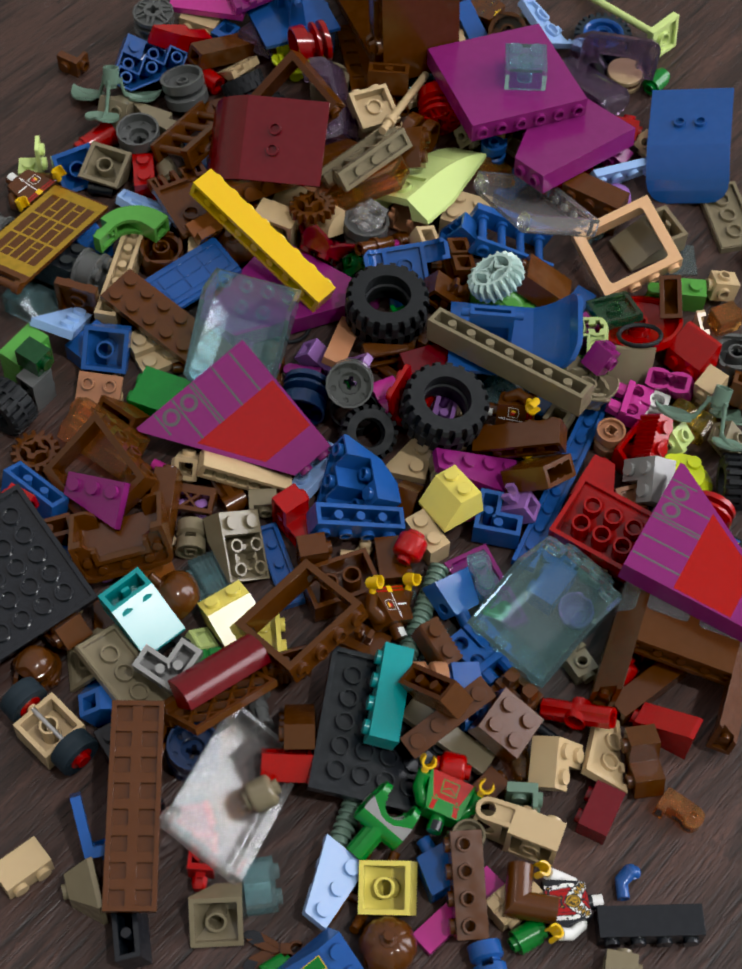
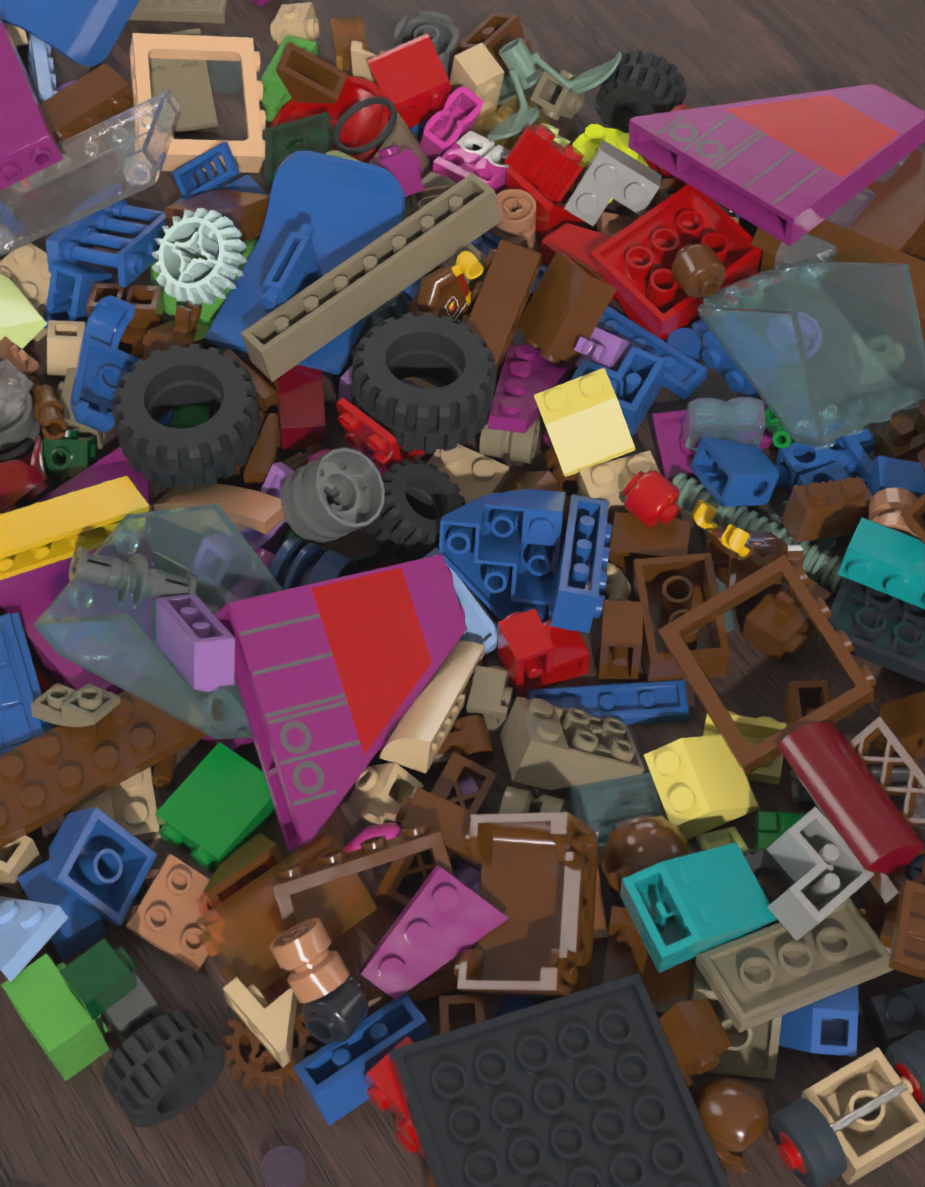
camera: 70 degrees left, 0 degrees up
none -> dark tan slope [31,683,121,727]
none -> dark grey piece [69,546,197,605]
none -> medium lavender brick [156,594,235,692]
none -> blue slope [172,142,240,199]
none -> tan slope [223,977,297,1067]
none -> nougat wheel [269,918,350,1003]
none -> black head [302,977,369,1043]
none -> reddish brown head [672,244,726,298]

